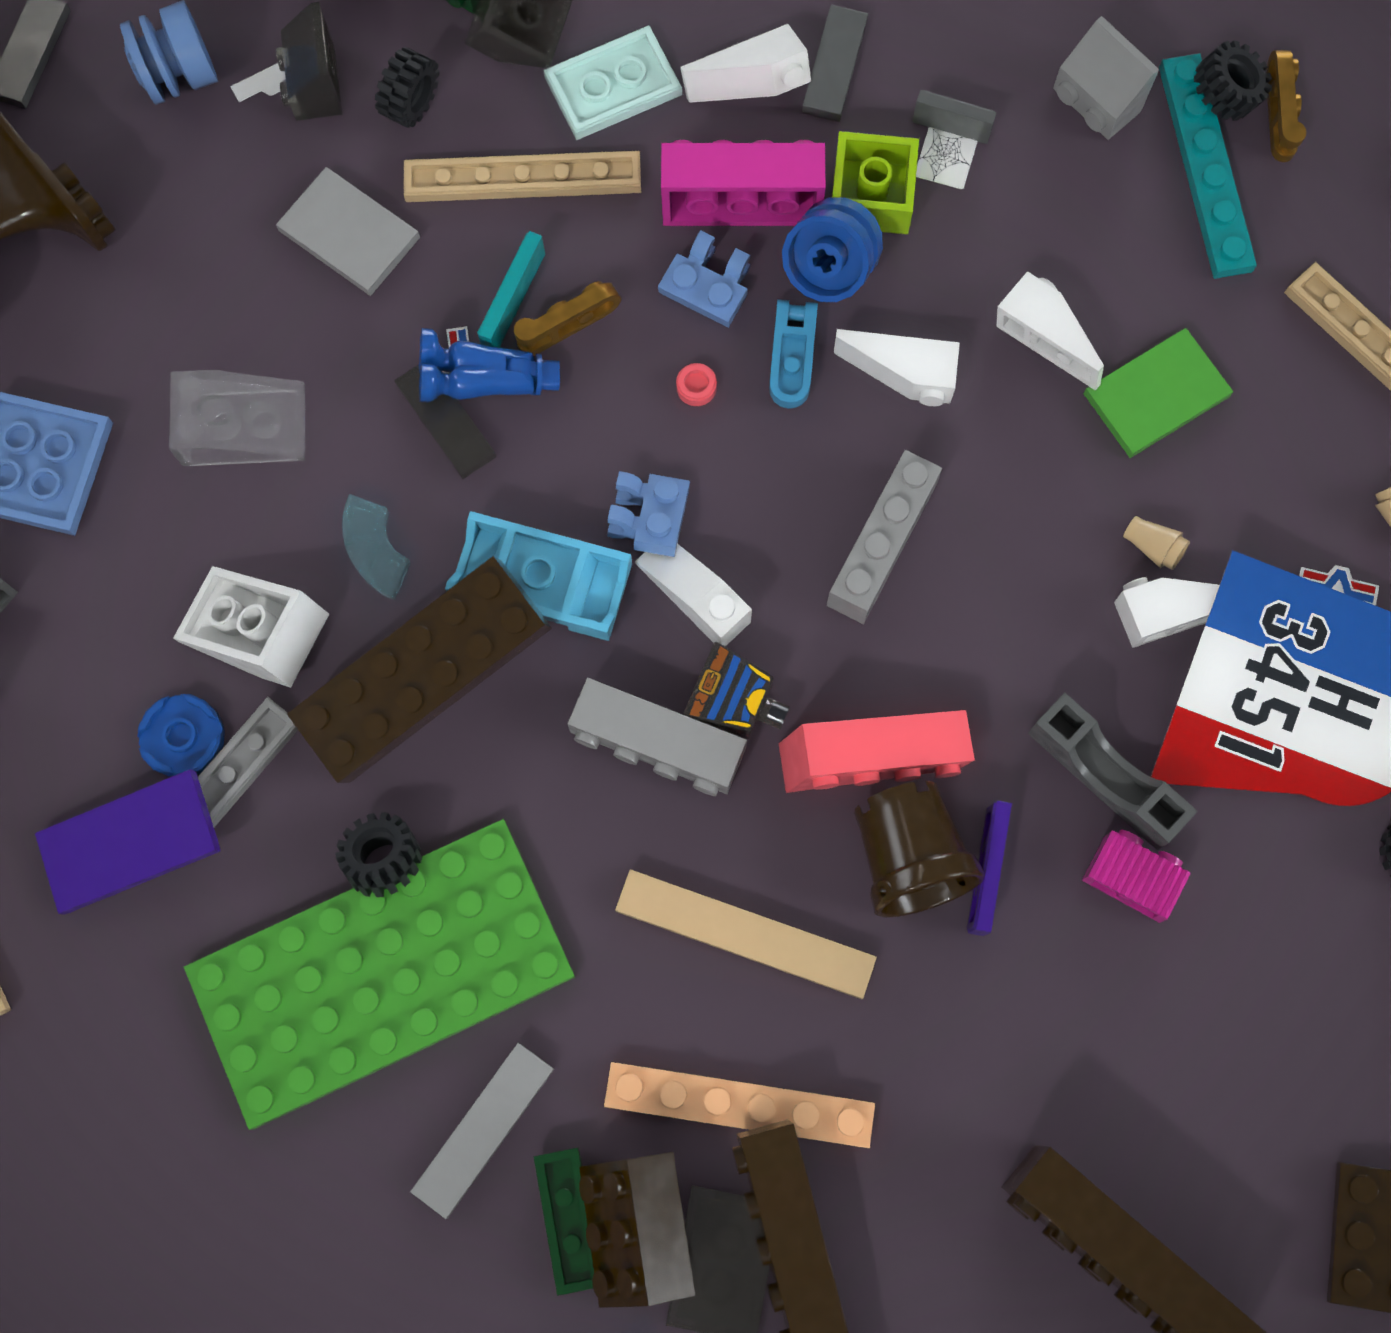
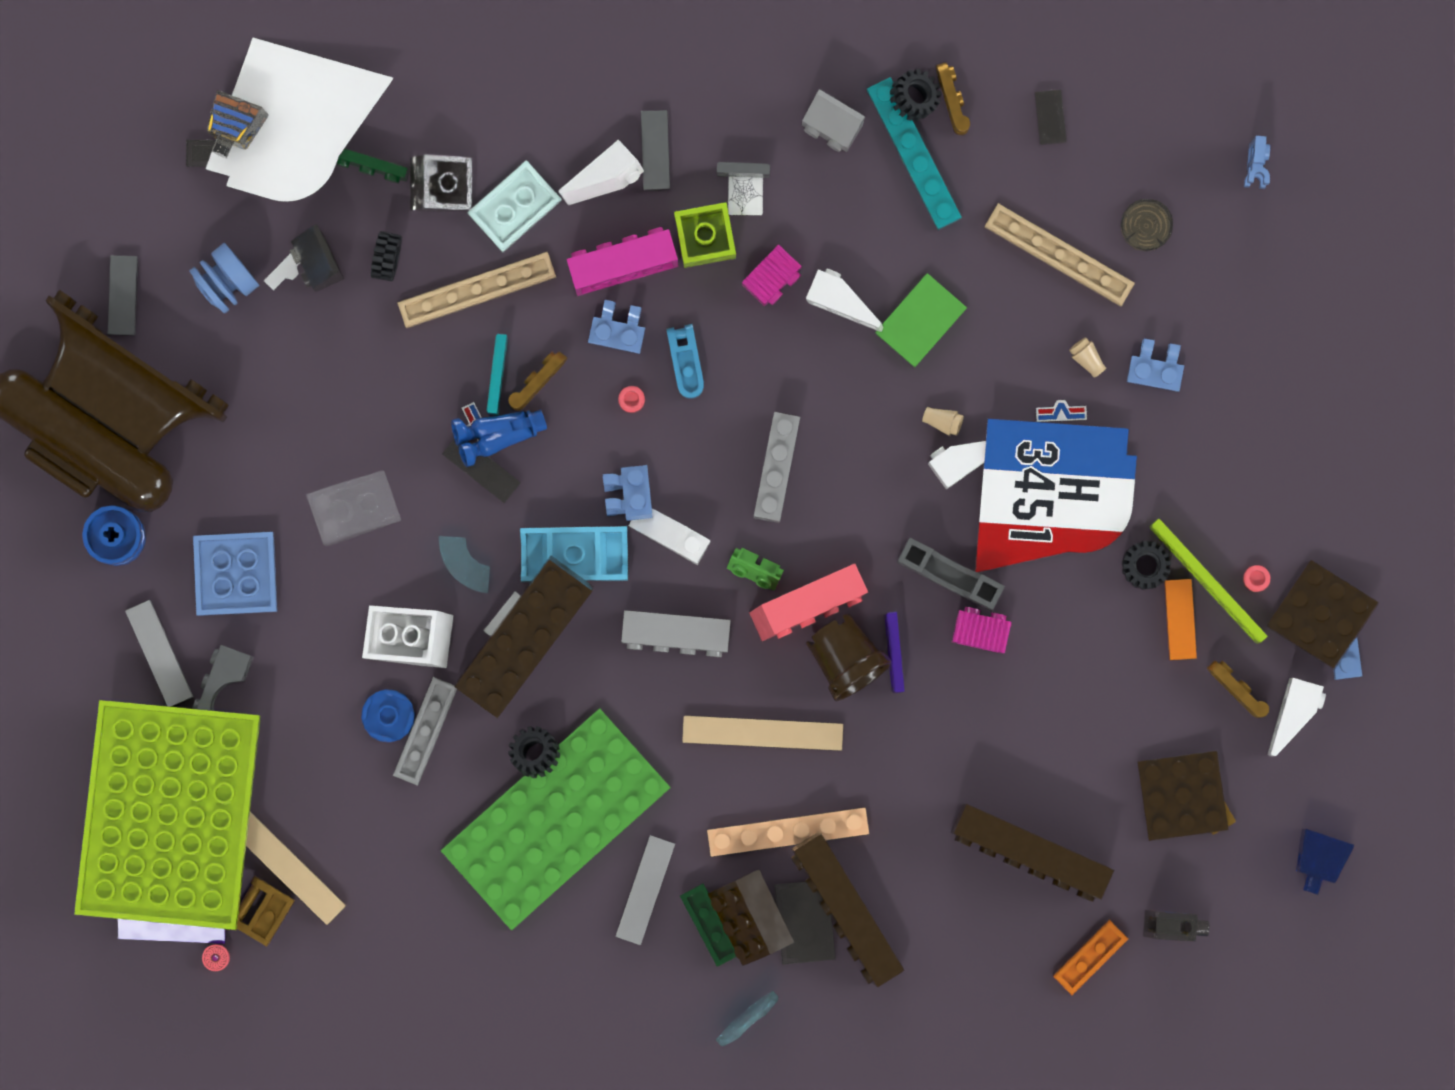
camera: 20 degrees left, 10 degrees up
dark purple tile [35,769,221,915] -> none
light grey tile [276,167,420,296] -> none
torso [683,642,790,739] -> none
blue wheel [782,197,883,302] -> none
white slope [834,329,960,406] -> none
none -> bright green hinge [726,548,784,591]
none -> dark pink brick [742,245,802,307]

